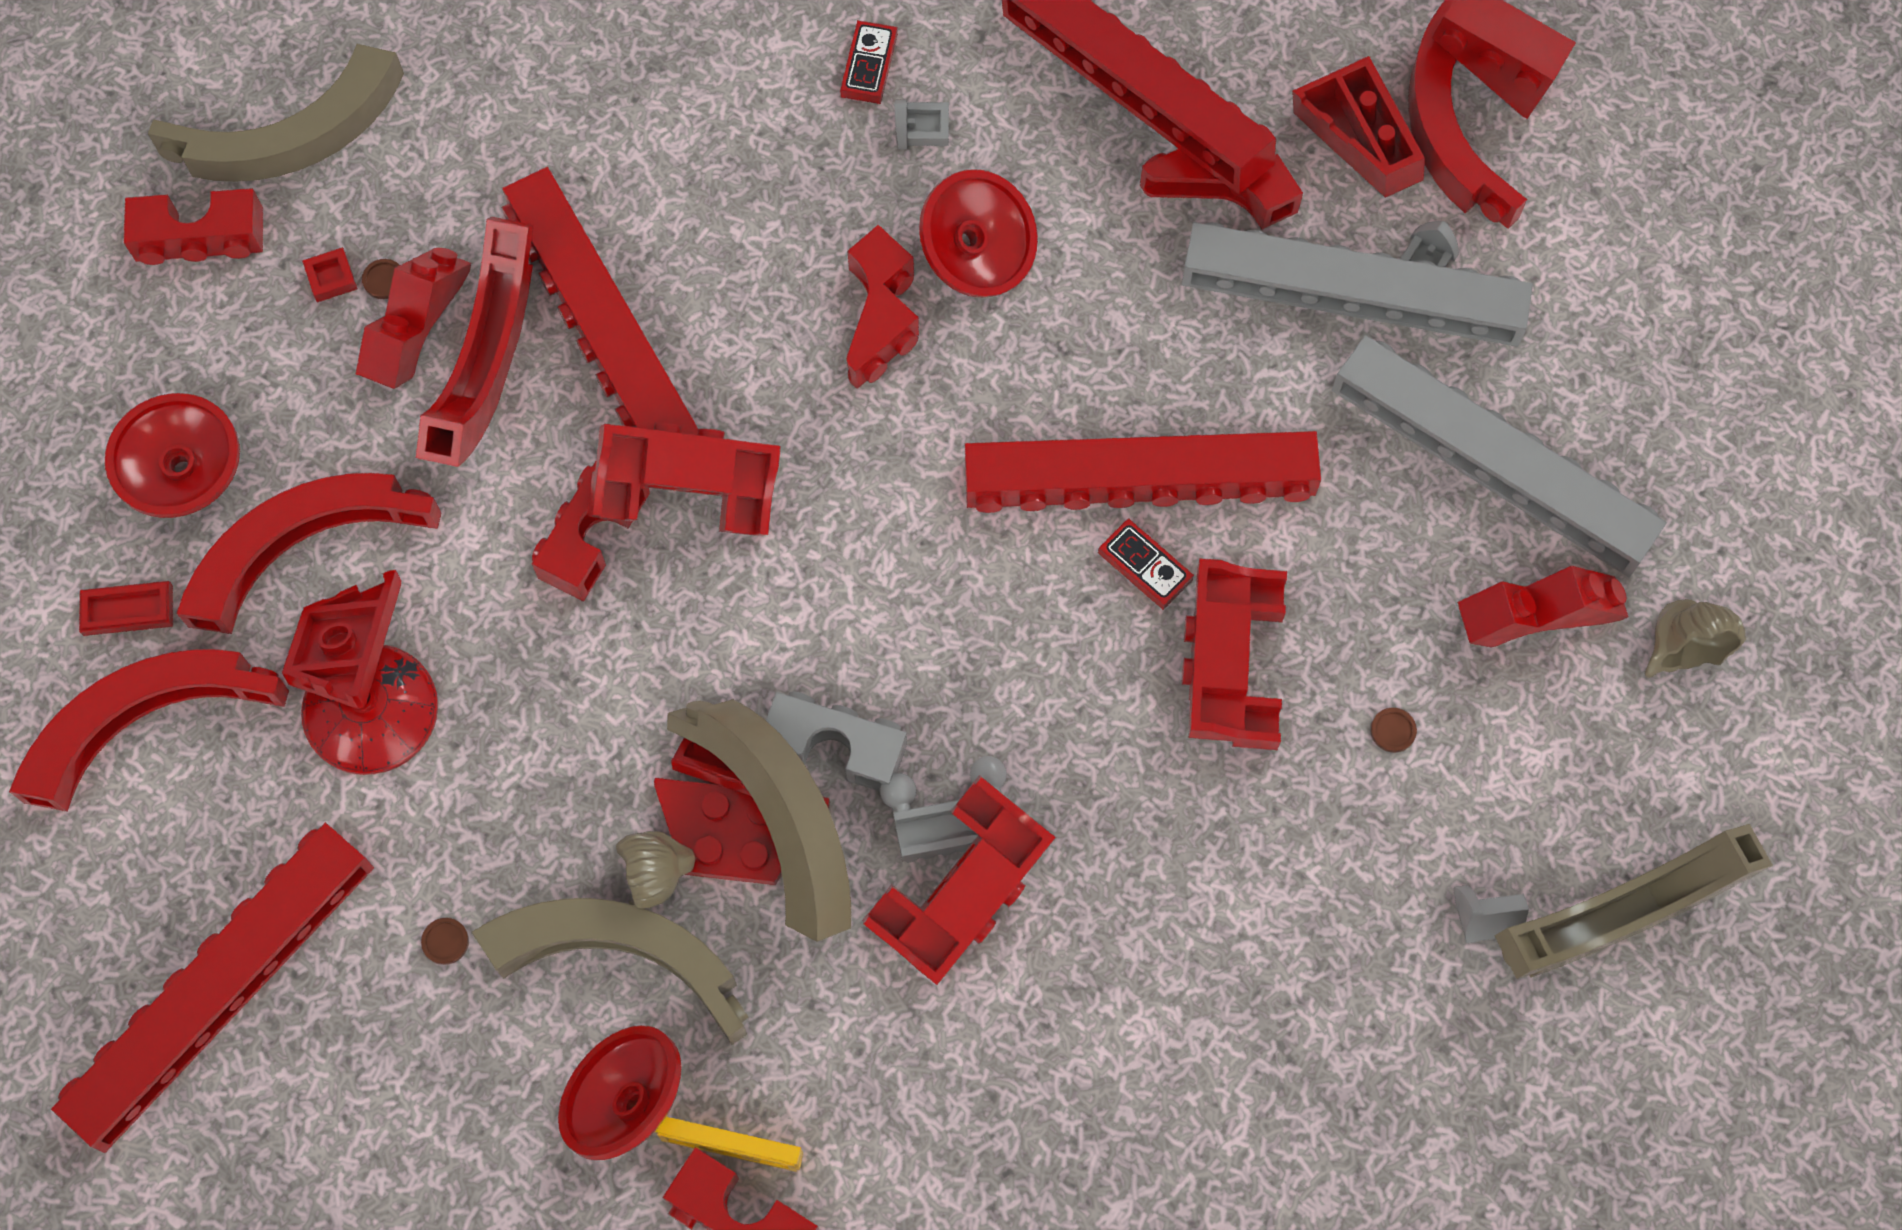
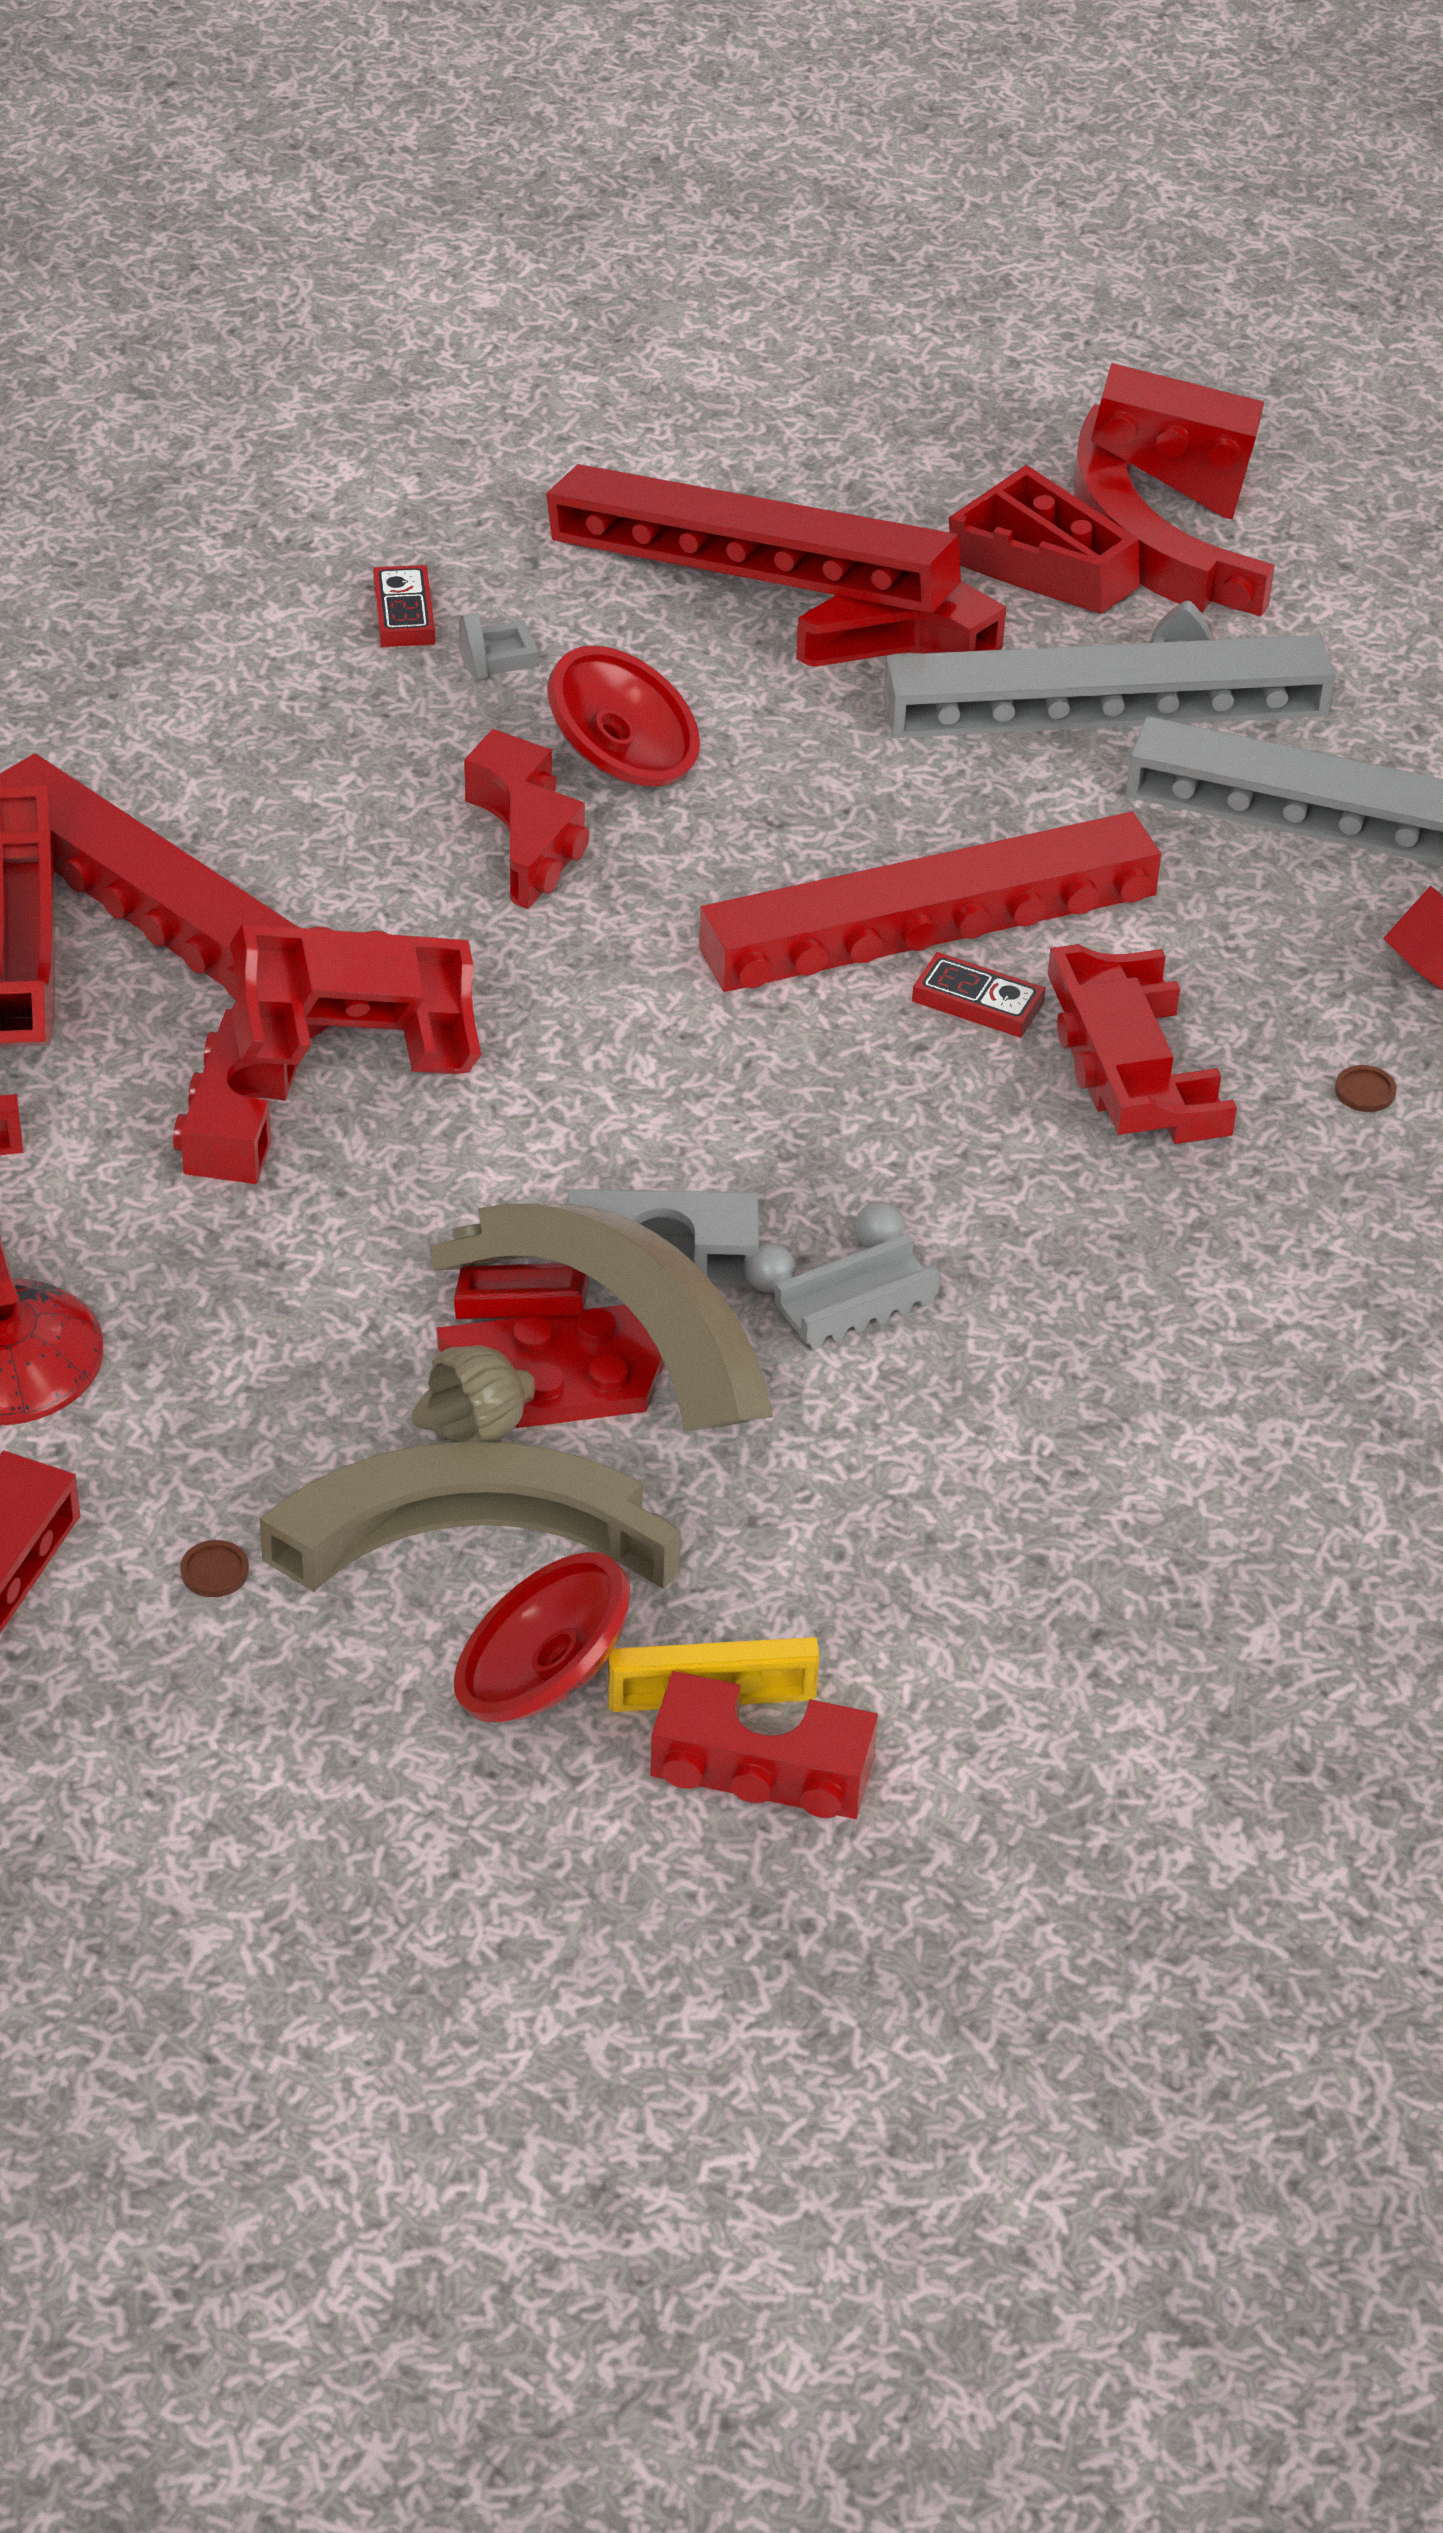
camera: 20 degrees left, 25 degrees down
red bracket [862,775,1056,985] -> none

